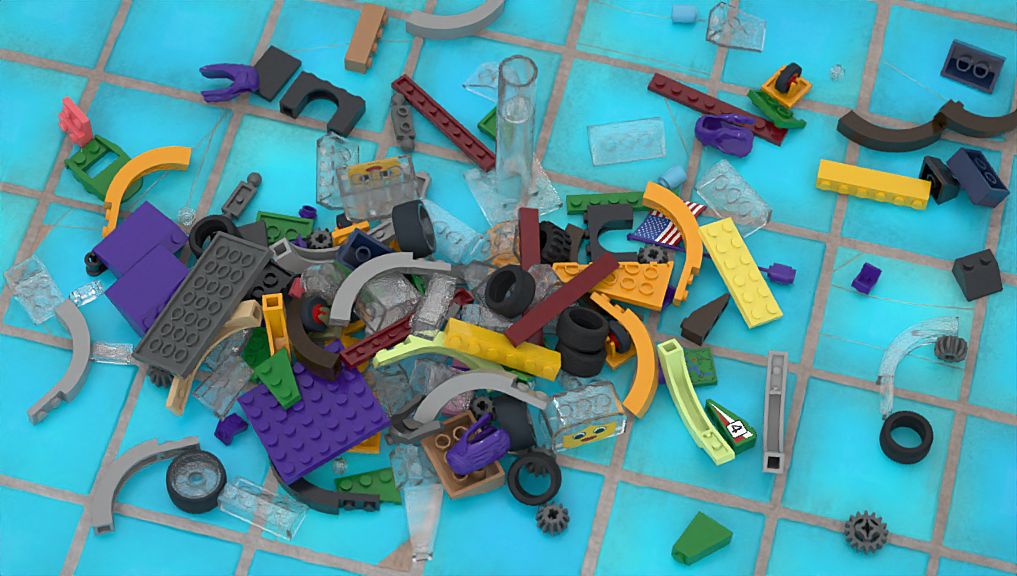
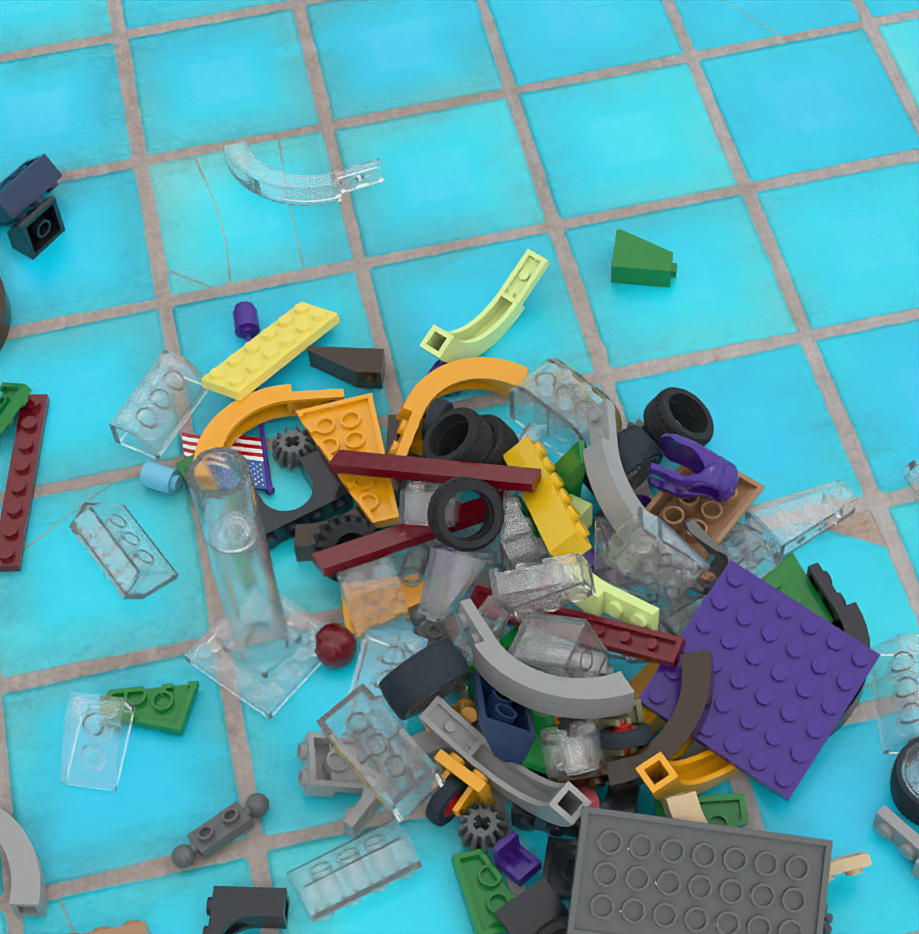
camera: 110 degrees left, 5 degrees down
clear wedge [192,351,254,422] -> none
dark purple bracket [214,413,249,446] -> none
green wing [253,347,302,411] -> none
dark purple plate [298,205,317,220] -> none
dark red tile [391,74,500,173] -> none
dark grey gear [535,501,570,536] -> none
tile [683,347,718,387] -> none
dark purple hair [694,114,755,158] -> none
green slope [705,399,757,455] -> none
light grey arch [762,350,788,474] -> none
yellow brick [815,159,931,210] -> none
dark grey gear [844,511,889,554] -> none
dark purple bracket [851,262,882,295] -> none
black tyre [879,410,933,465] -> none
dark grey gear [934,335,968,363] -> none
black slope [952,248,1003,302] -> none
none -> dark red hair [314,622,357,669]
none -> clear slope [606,506,710,604]

